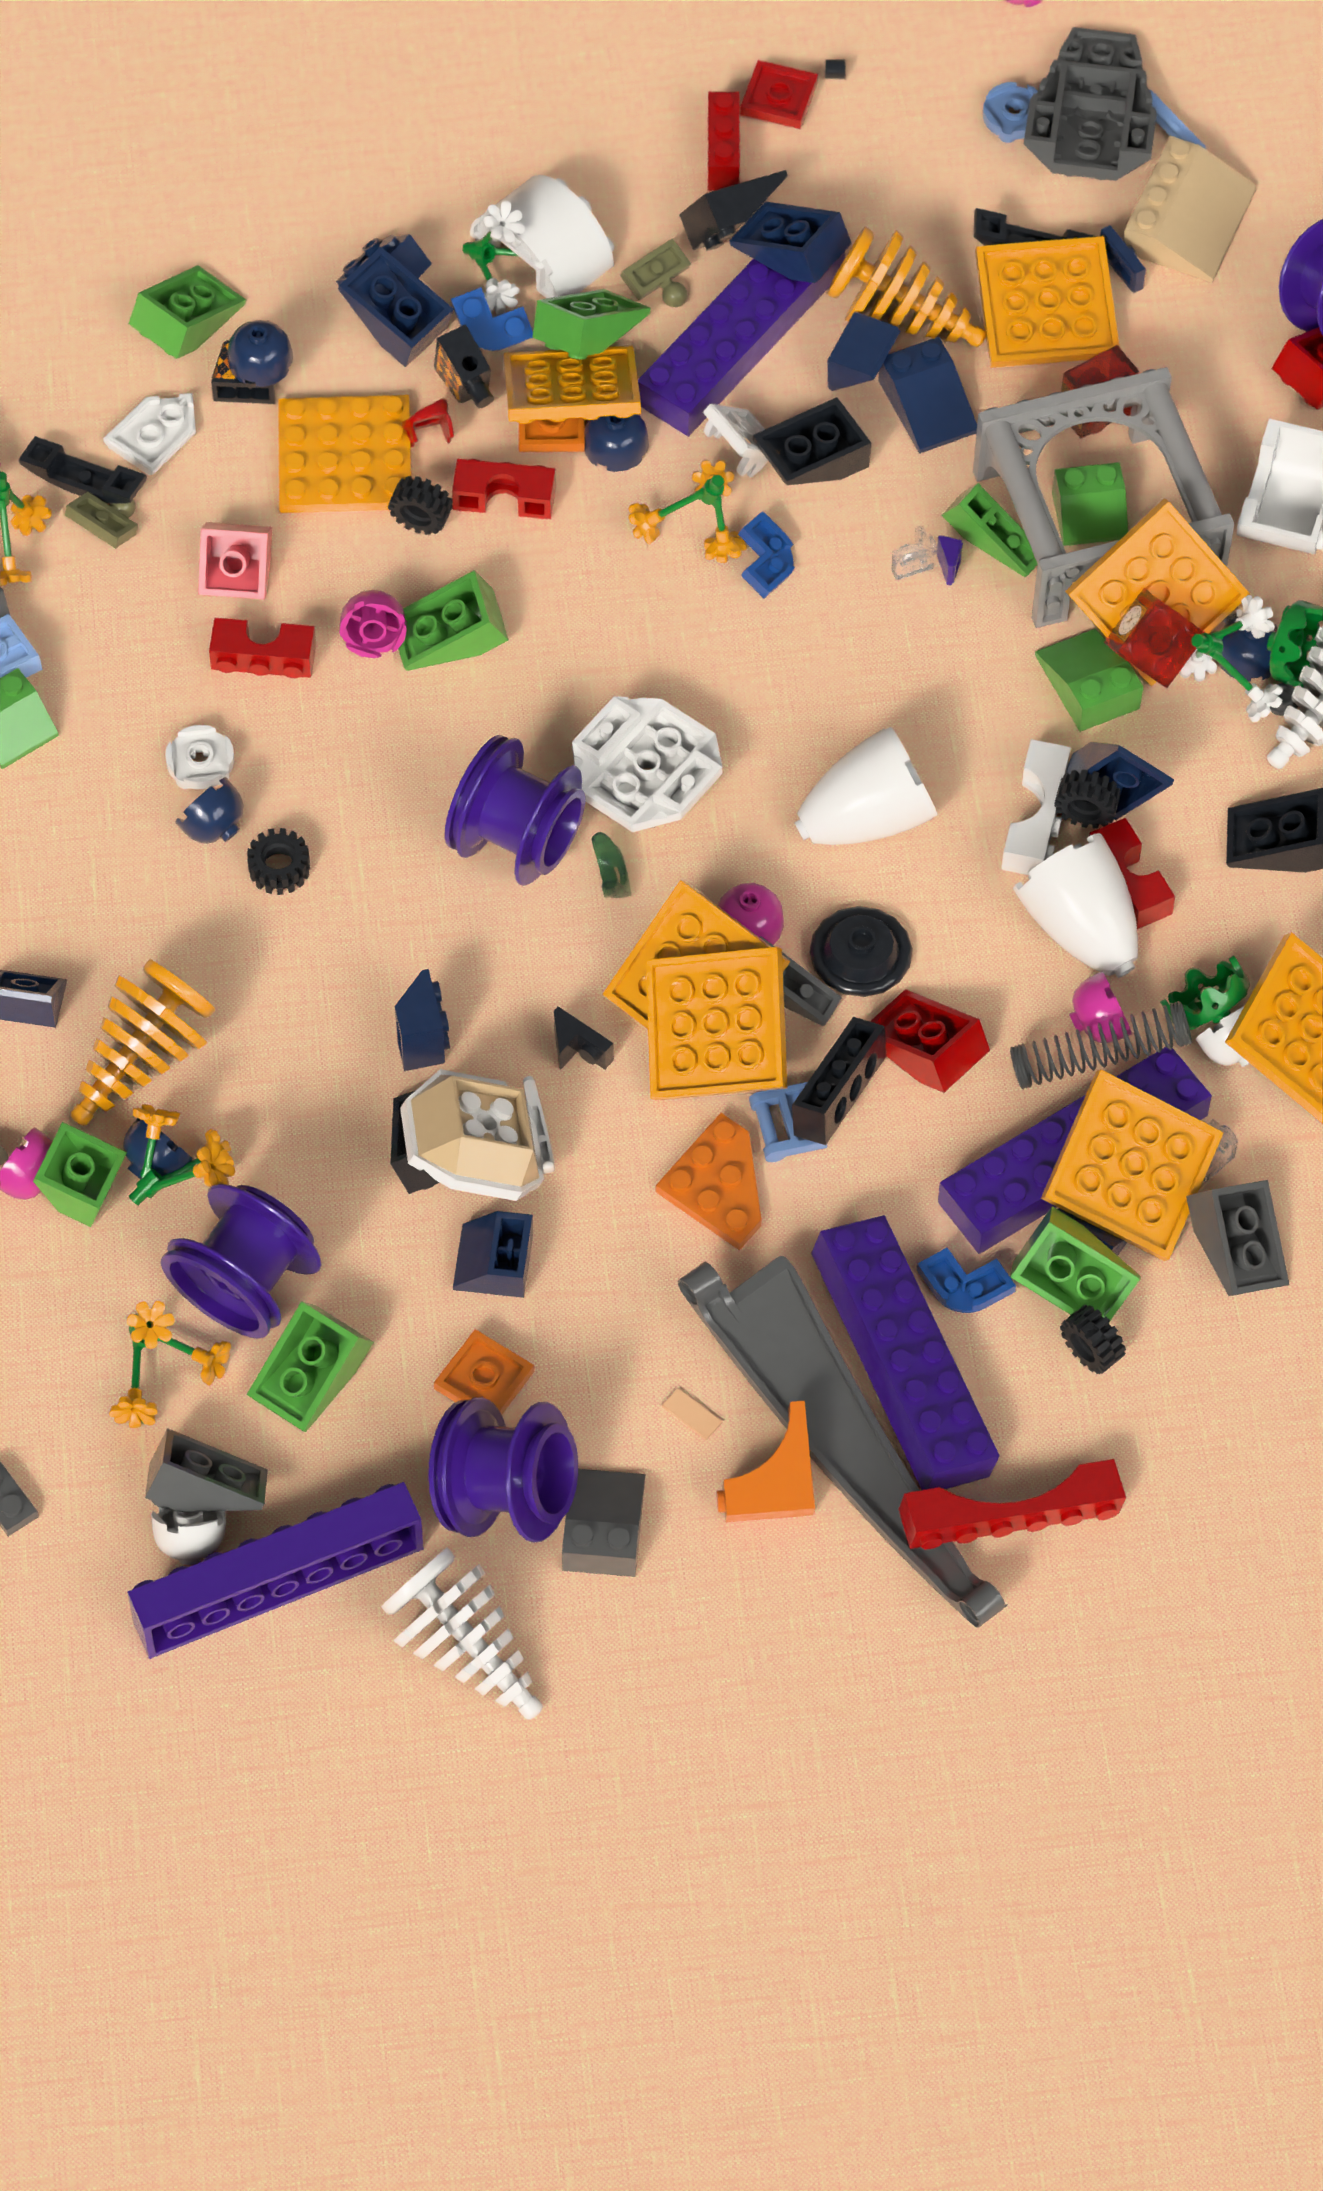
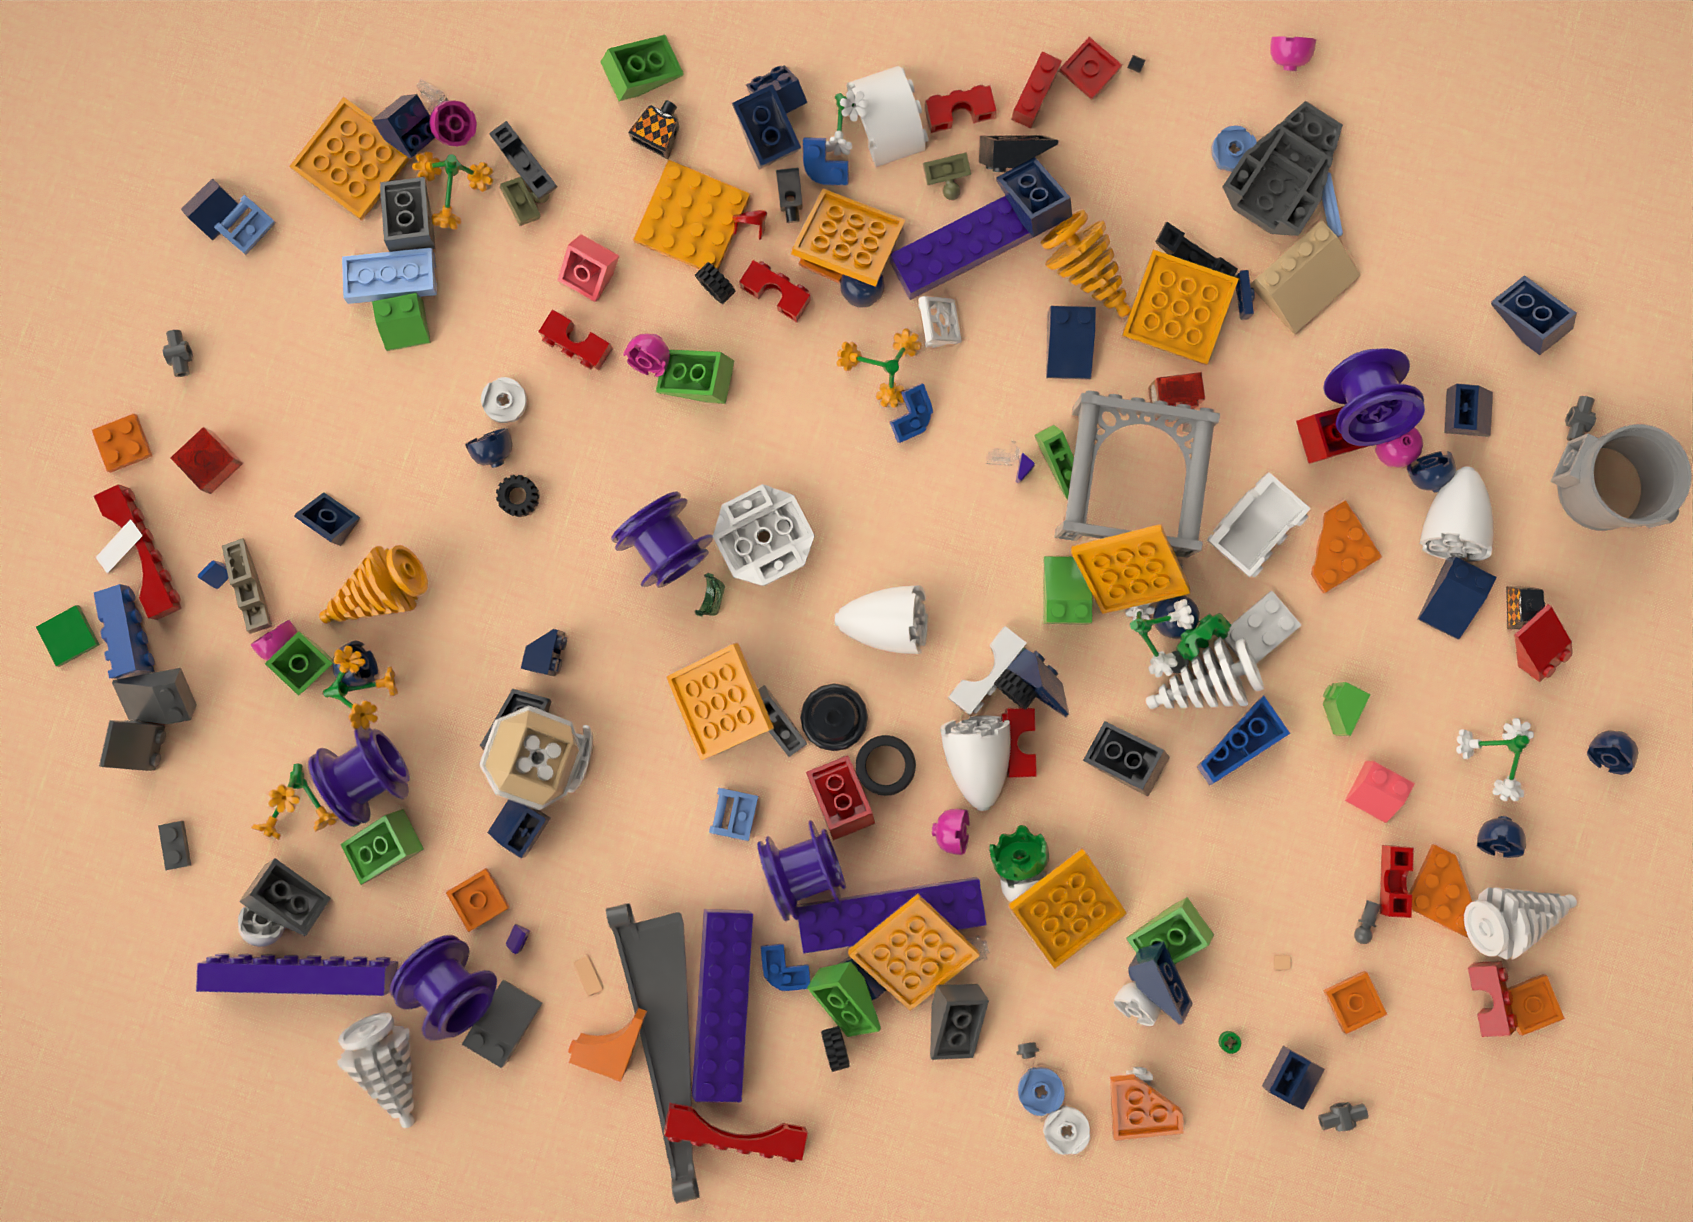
camera: 25 degrees right, 25 degrees up
white tile [103,393,196,475] -> none
dark blue cylinder [227,320,293,387] -> none
bright green slope [532,289,651,359] -> none
black slope [554,1006,614,1070] -> none
light orange plate [645,947,788,1100] -> none
orange plate [655,1113,762,1251] -> none
dark pink cylinder [718,883,784,945] -> none
black slope [752,397,872,486] -> none
black brick [792,1017,886,1145] -> none
dark blue slope [827,311,901,391] -> none
dark grey piece [1010,1001,1192,1090] -> none
bright green slope [1052,462,1129,546] -> none
clear red brick [1104,588,1206,688] -> none
none -> dark purple slope [506,924,530,954]
none -> dark purple wheel [757,820,846,922]
none -> black tyre [856,735,916,796]
none -> red arch [924,85,997,133]

